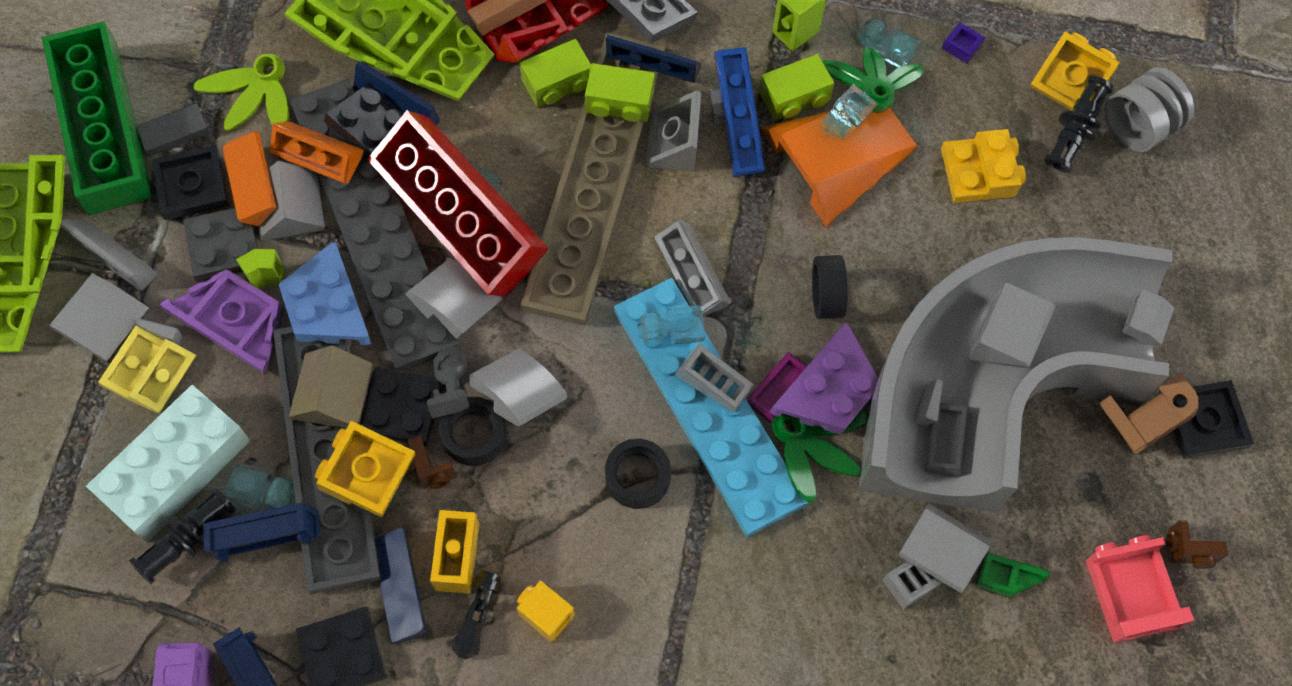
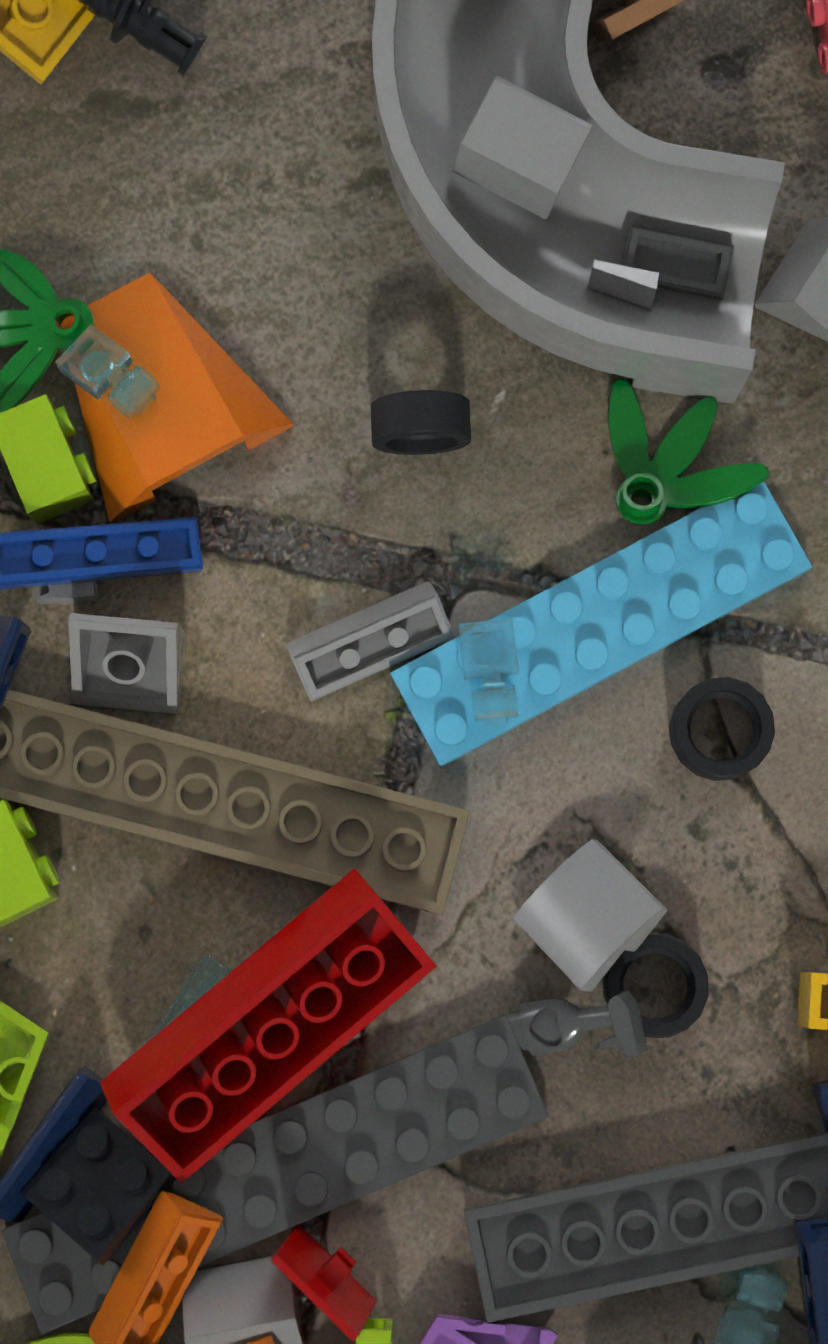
camera: 85 degrees left, 15 degrees up
medium blue wing [279,242,371,345] -> none
dark tan slope [289,345,373,428] -> none
yellow plate [315,421,415,517] -> none
black plate [360,368,443,447] -> none
light grey slope [405,258,503,339] -> none
reddish brown bracket [407,436,457,489] -> none
lime brick [585,63,655,122] -> none
light grey slope [675,343,754,412] -> none
magenta tile [746,352,807,424] -> none
medium lavender wing [769,323,878,435] -> none
yellow plate [941,129,1026,203] -> none
none -> red piece [270,1224,377,1342]

